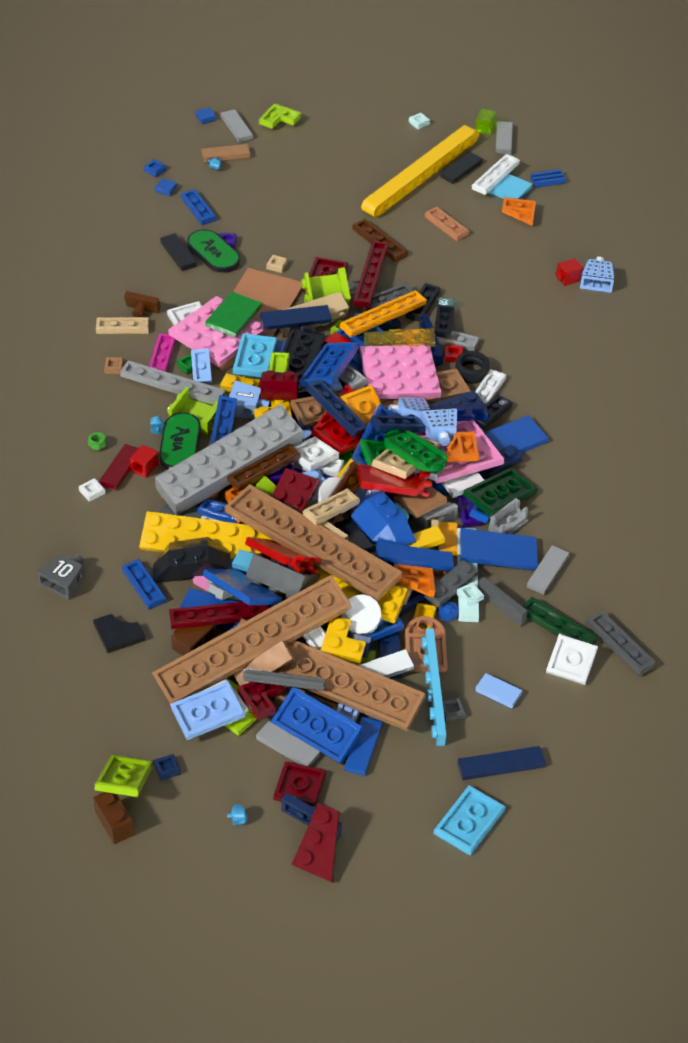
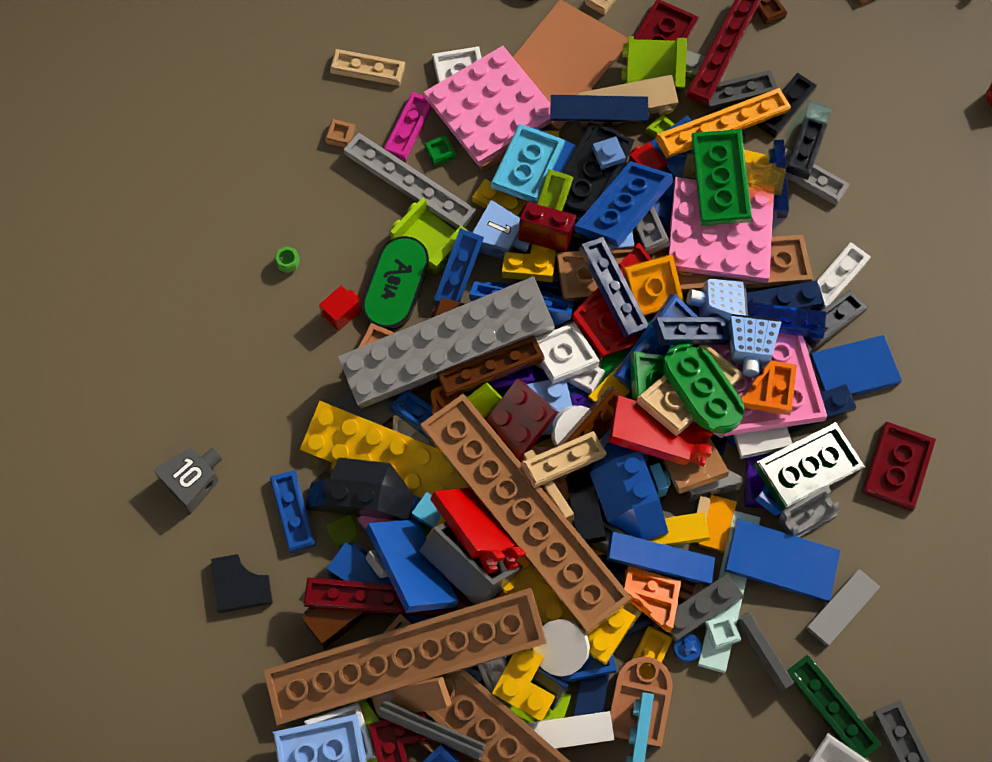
camera: 15 degrees right, 20 degrees up
white tile [79,478,105,502] -> none
dark red tile [99,444,139,490] -> none
reddish brown tile [124,291,161,317] -> none
dark azure piece [151,416,164,434] -> none
light blue plate [191,348,212,384] -> none
green tile [205,291,262,338] -> none
red tile [444,345,463,363] -> none
black tyre [455,351,489,383] -> none
none -> clear neon green tile [326,515,357,547]
none -> medium blue plate [592,137,626,170]
none -> green tile [691,129,752,226]
none -> dark red tile [862,421,936,512]

